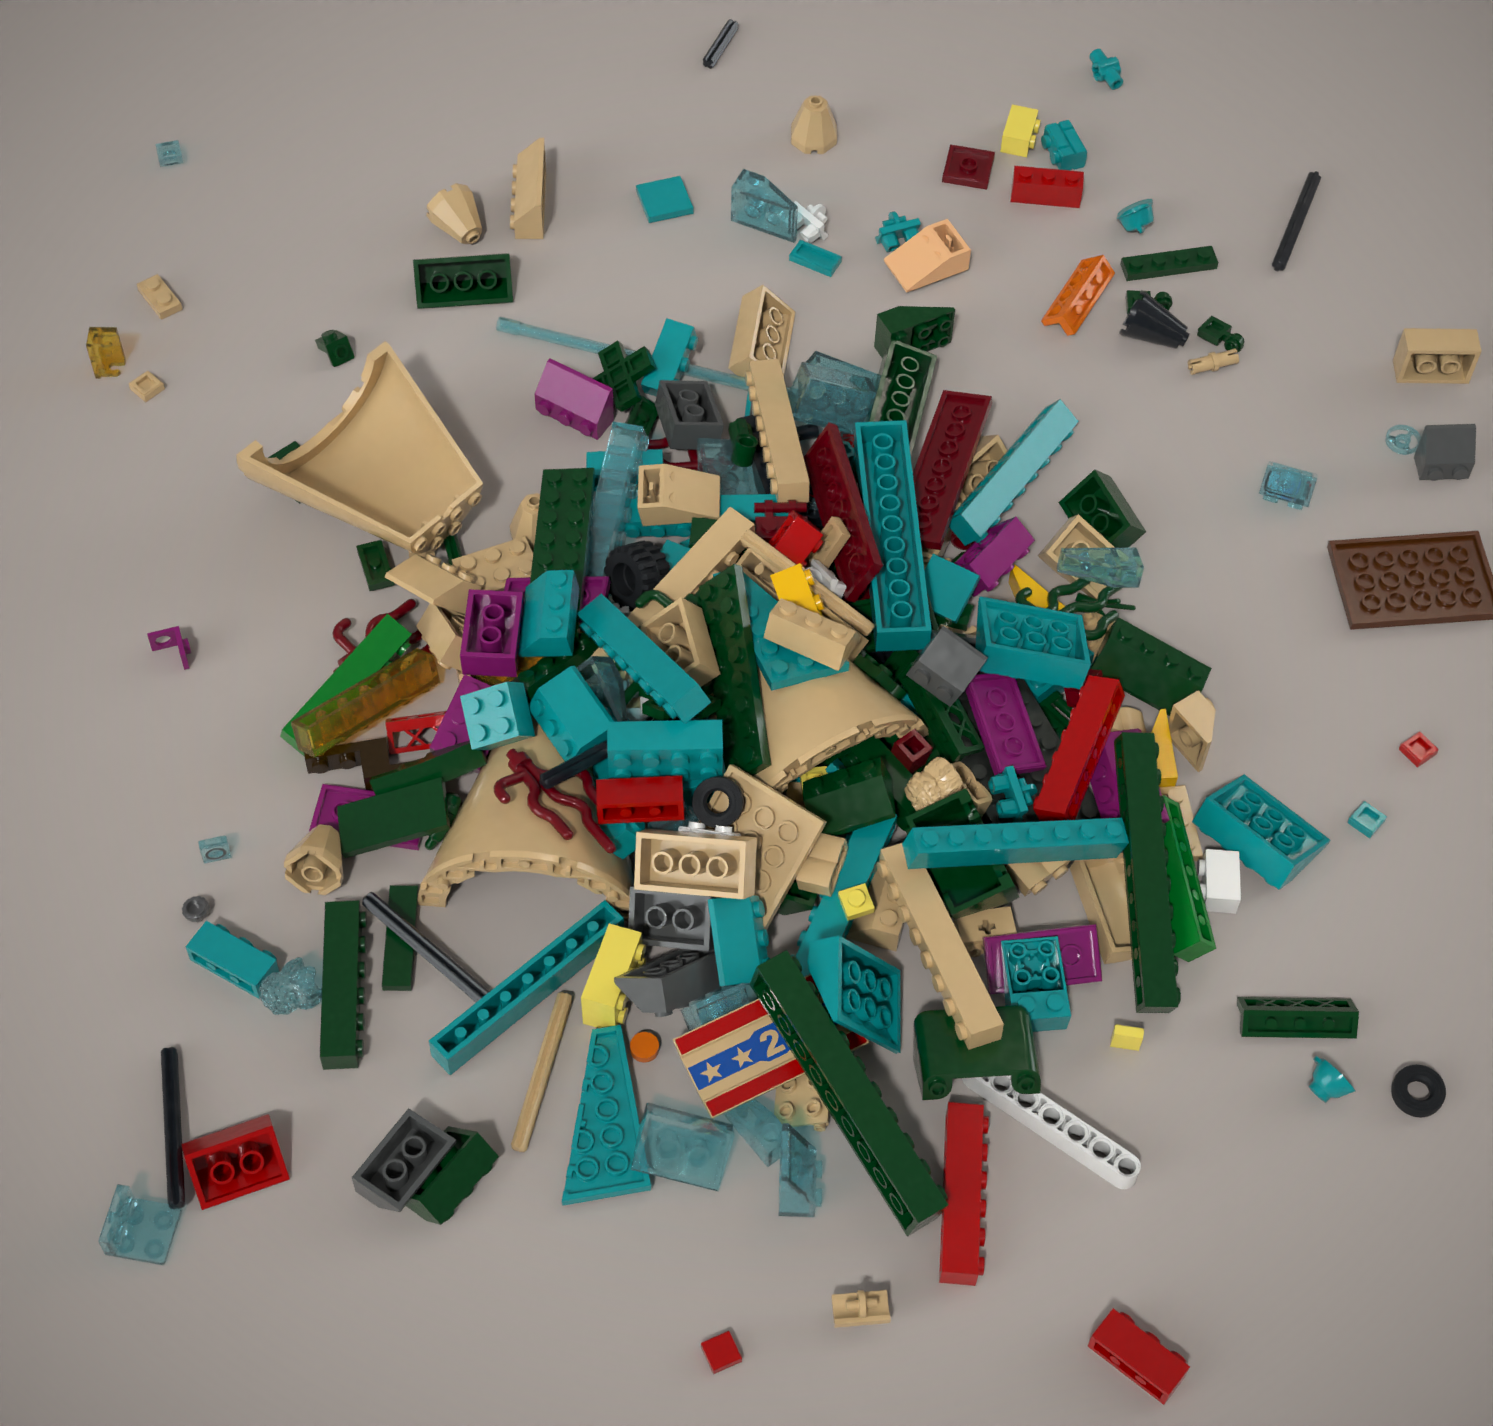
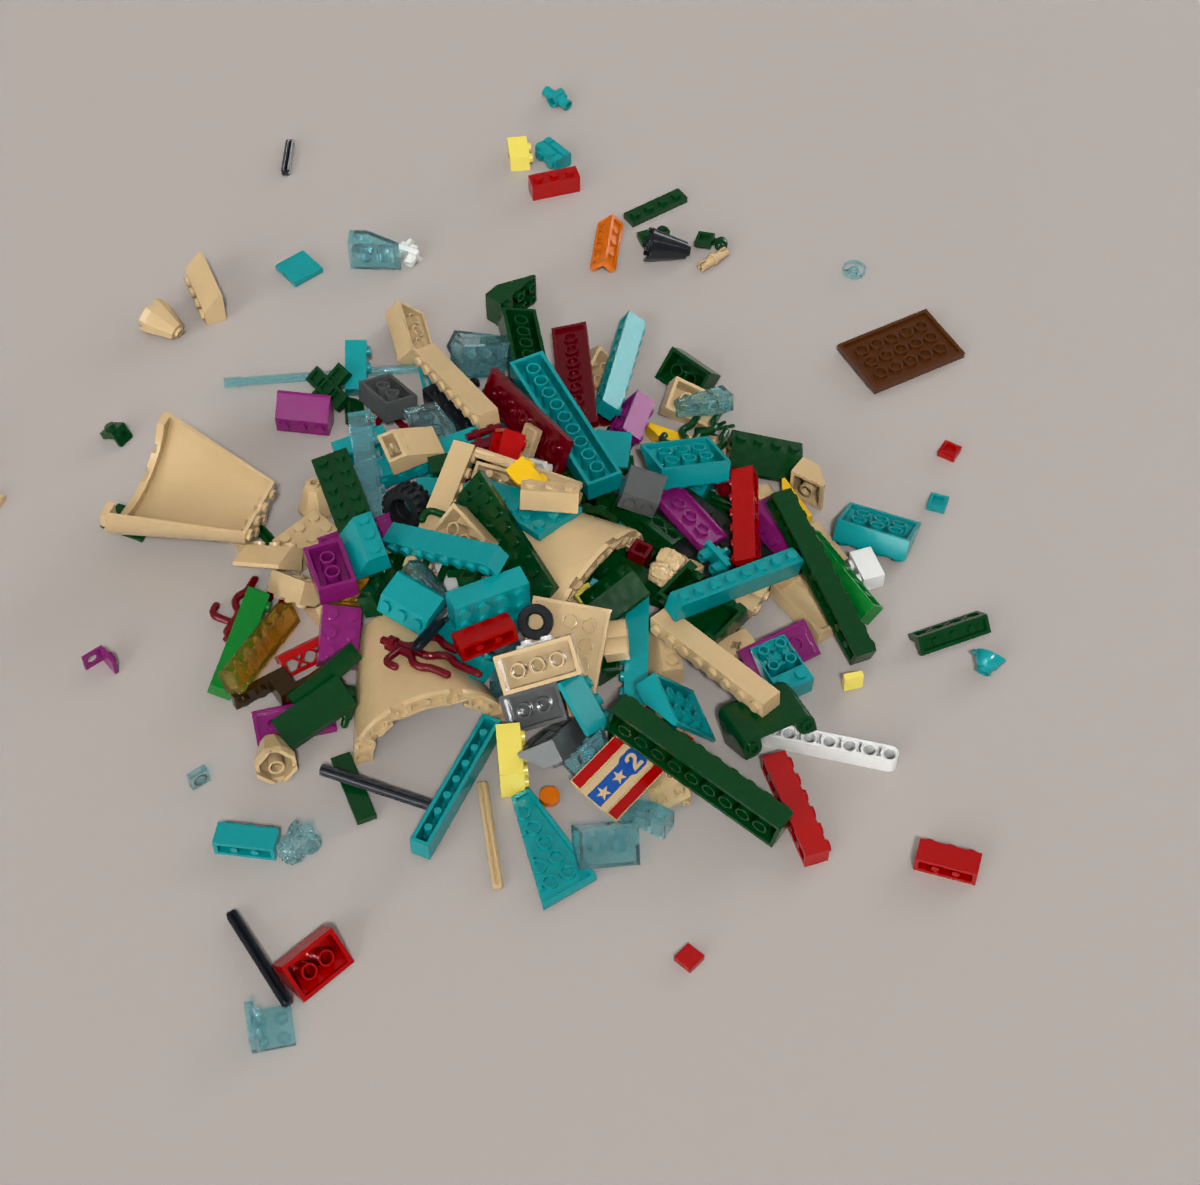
camera: 20 degrees left, 5 degrees down
flat silver piece [182,896,210,923] -> none
dark green brick [320,900,367,1070] -> none
dark grey slope [352,1108,457,1212] -> none
dark green plate [356,540,395,592] -> none
dark green slope [406,1126,499,1225] -> none
dark green slope [413,253,513,309] -> none
teal brick [460,682,535,750] -> none
dark green piece [728,418,758,467] -> none
clear light blue slope [778,1123,822,1217] -> none
teal tile [789,240,842,277] -> none
tan cone [791,95,837,154] -> none
tan hips [831,1290,891,1328] -> none
light yellow plate [838,883,875,921] -> none
teal hips [875,211,921,253] -> none
light nougat slope [884,219,971,293] -> none
dark red tile [942,144,995,190] -> none
teal piece [1117,199,1154,234] -> none
clear light blue slope [1259,461,1318,510] -> none
black axle [1272,171,1321,271] -> none
black tyre [1391,1064,1446,1118] -> none
tan brick [1393,328,1482,384] -> none
dark grey slope [1414,424,1476,481] -> none

